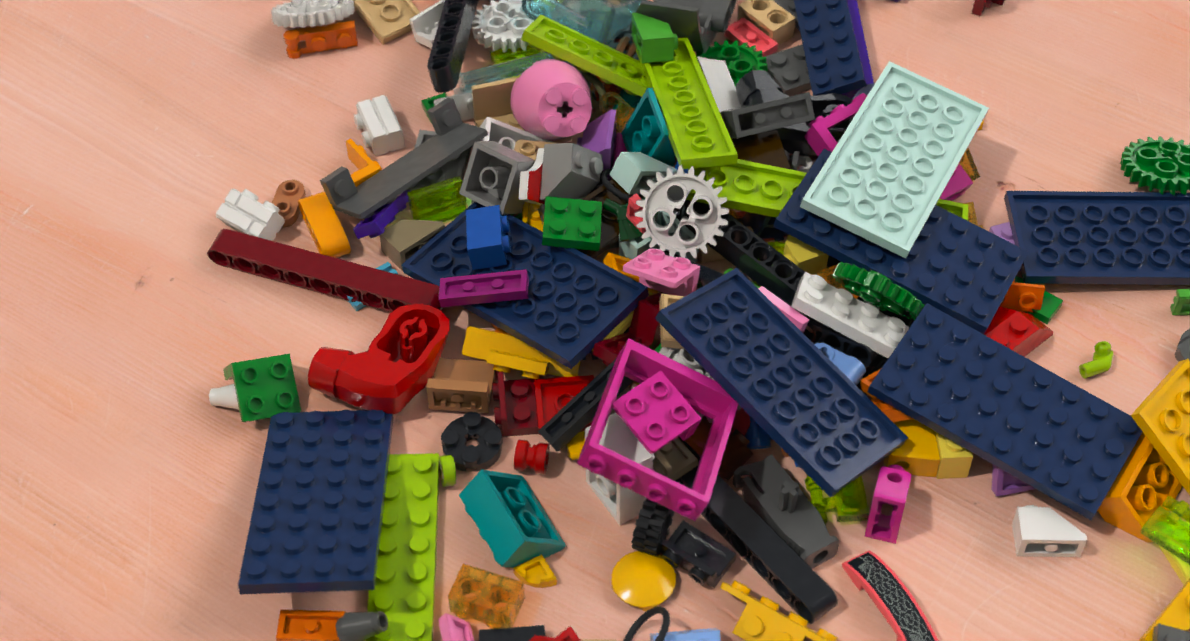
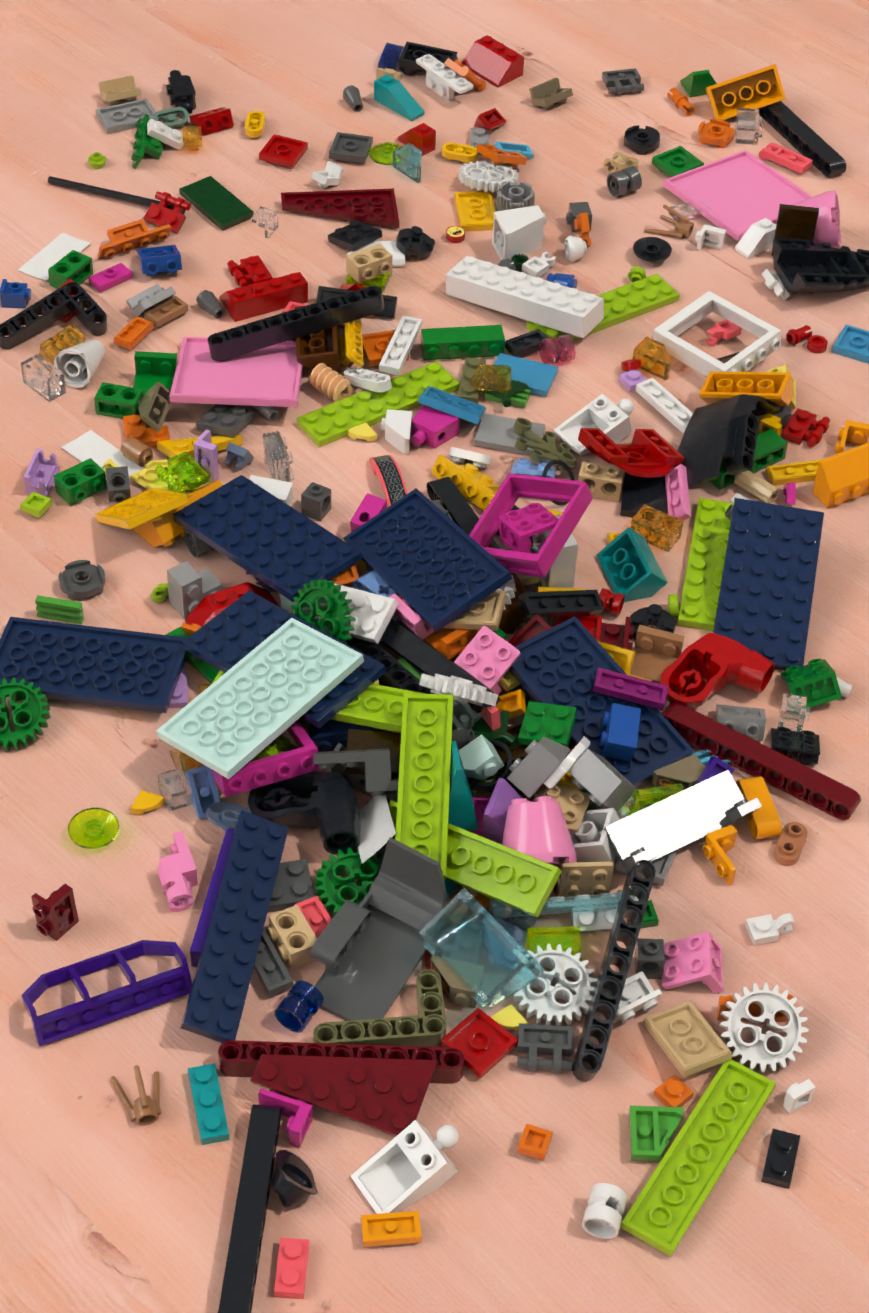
camera: 170 degrees left, 5 degrees down
white brick [216,189,285,241] -> none
white brick [354,95,405,156] -> none
bright green slope [631,13,678,63] -> none
none -> clear neon green dish [68,808,119,849]
none -> bright pink plate [158,831,198,912]
none -> light grey brick [167,561,222,619]
none -> lavender panel [194,429,219,482]
none -> sand blue tile [225,442,254,470]
none -> clear brick [262,431,294,482]
none -> dark grey brick [301,482,331,522]
none -> dark grey brick [634,938,665,979]
none -> bright pink bracket [662,931,724,994]
none -> light grey bracket [716,704,766,741]
none -> white plate [745,913,795,946]
none -> black hinge [771,727,820,766]
none -> clear brick [778,694,810,732]

